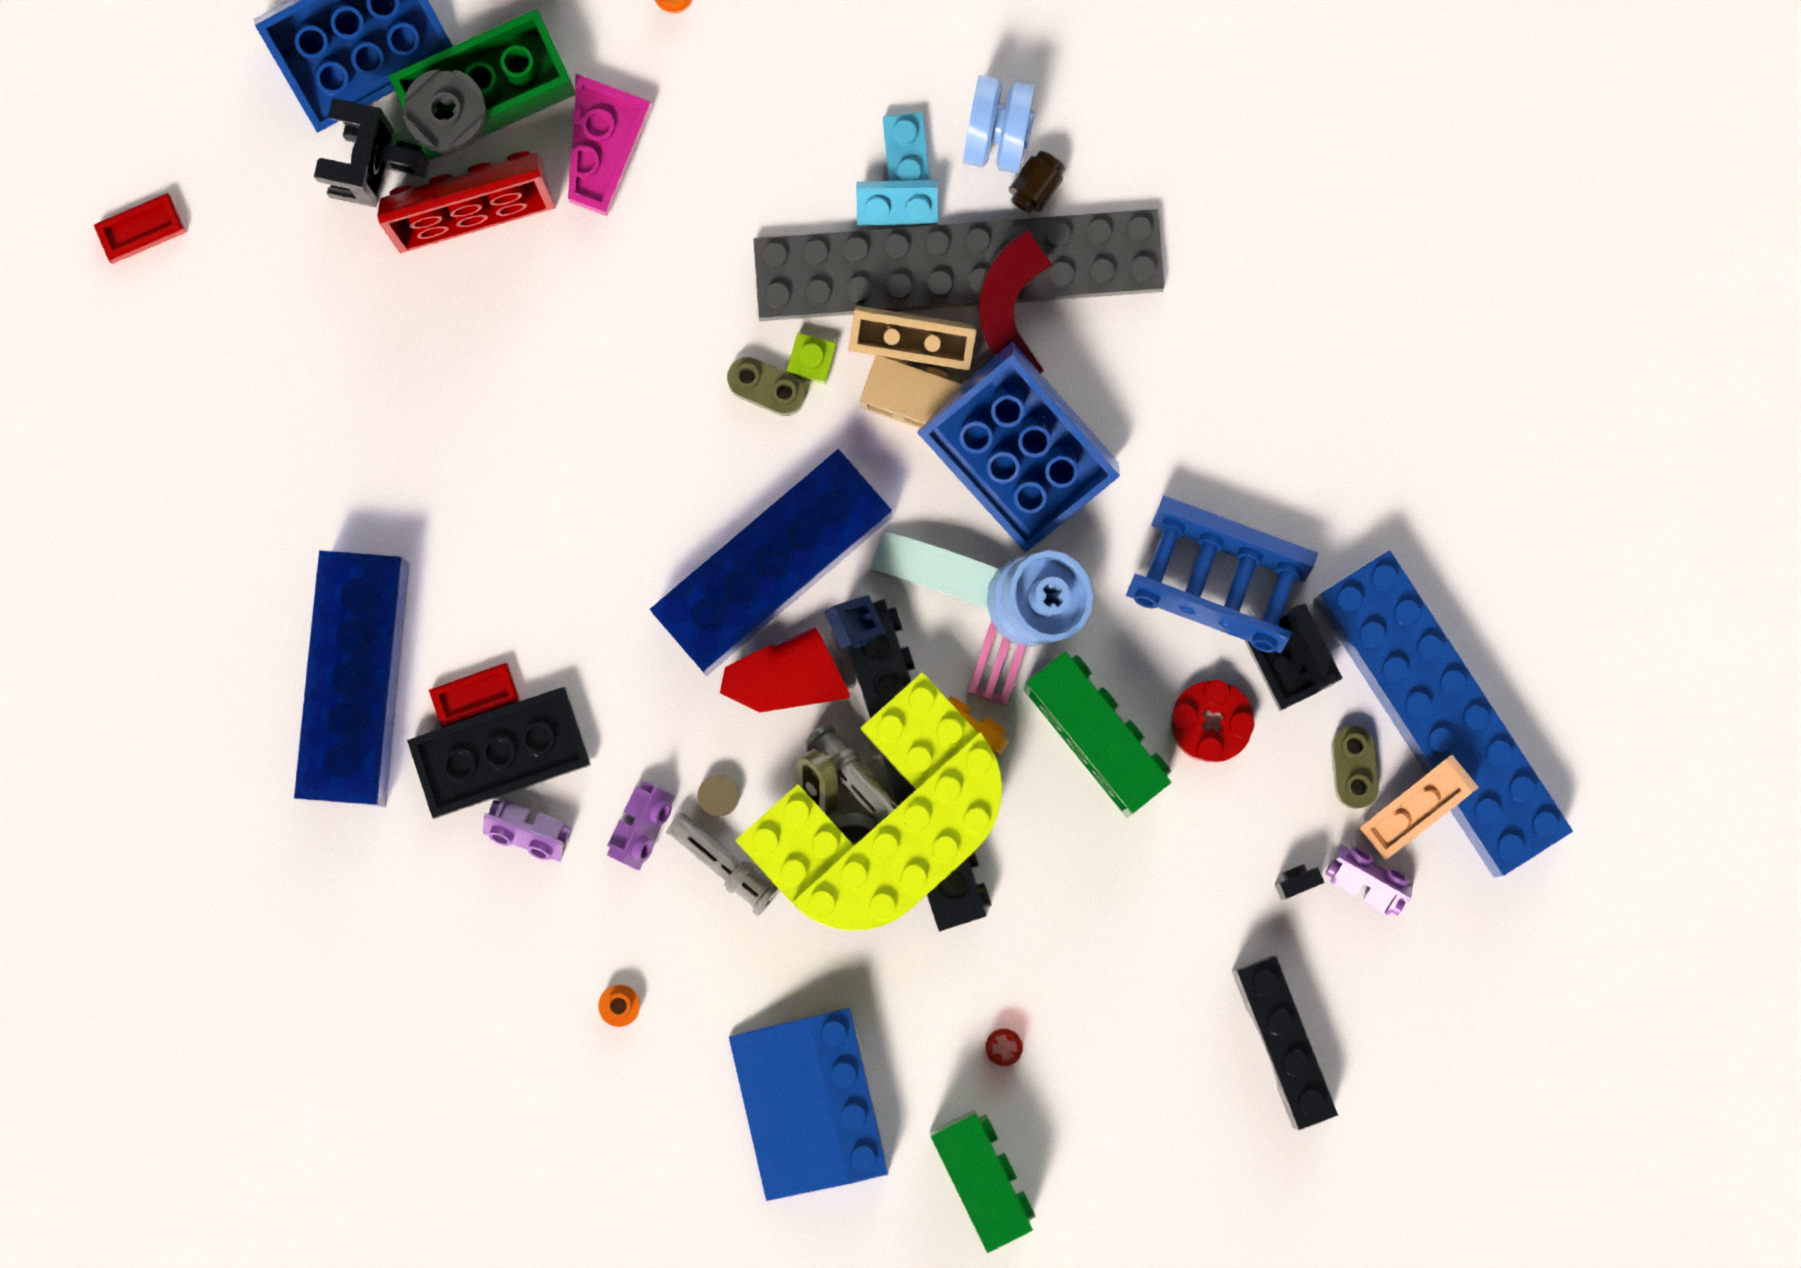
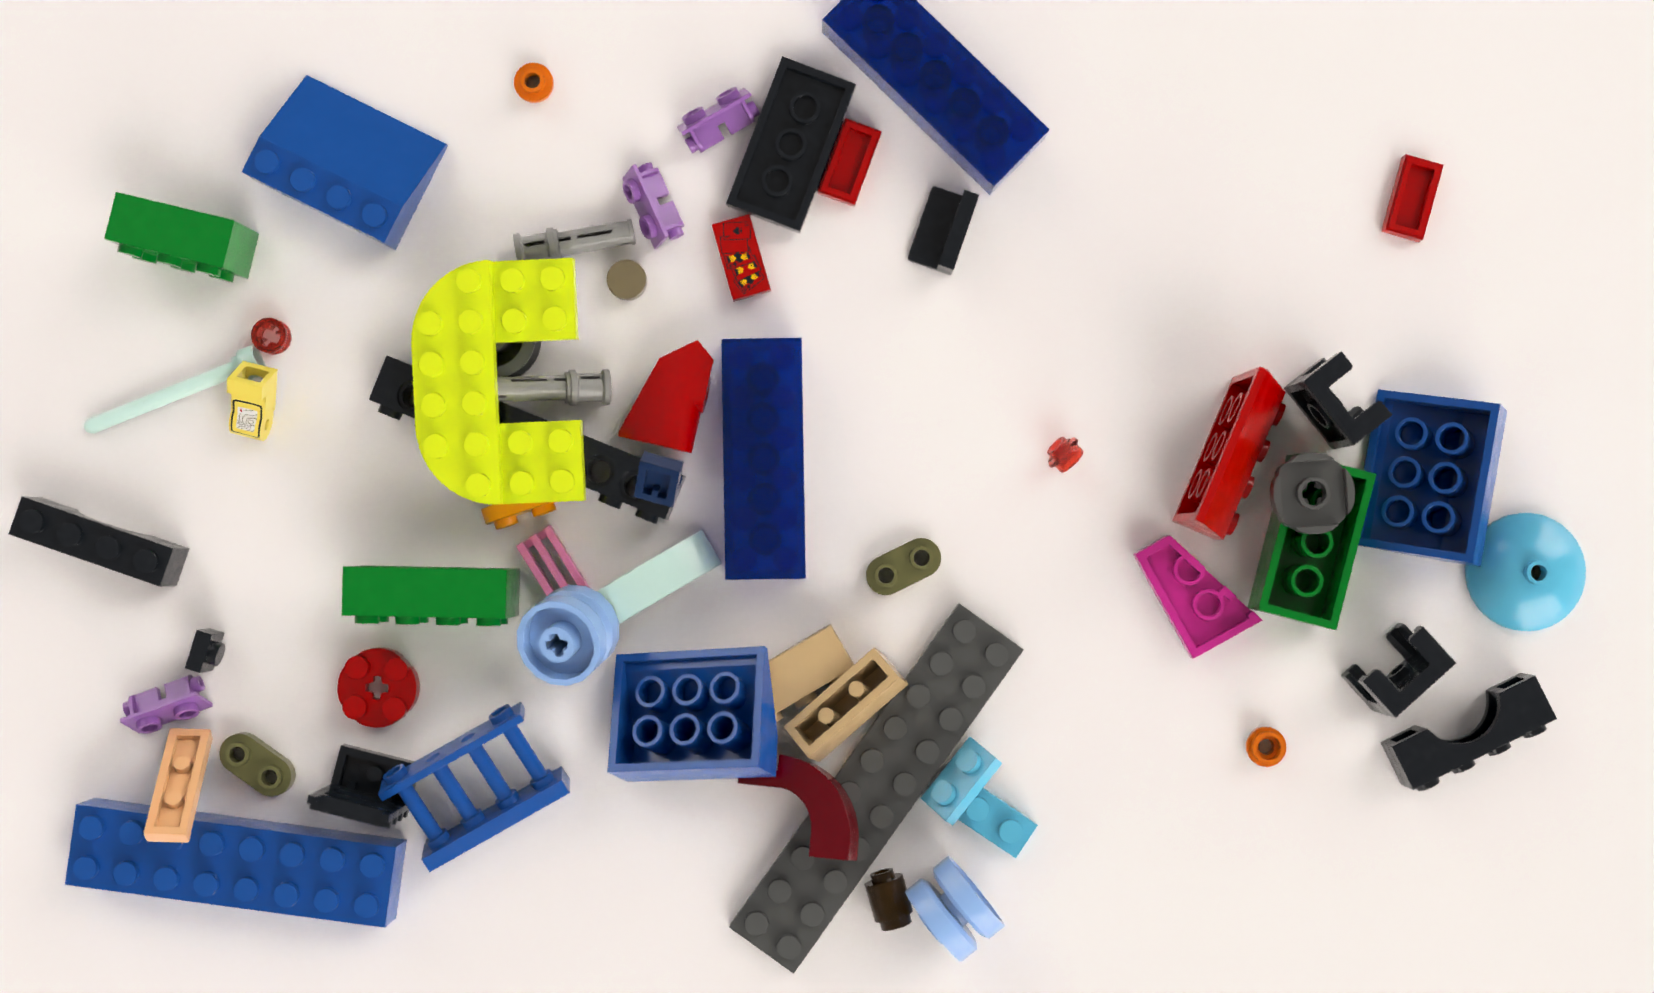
camera: 130 degrees right, 5 degrees up
black plate [379,141,429,178] -> none
lime plate [786,333,837,385] -> none
olive plate [797,749,838,816] -> none
none -> light aqua piece [84,345,266,434]
none -> light yellow leg [227,361,278,441]
none -> red tile [712,214,771,302]
none -> black panel [908,186,979,275]
none -> clear red plate [1047,436,1084,473]

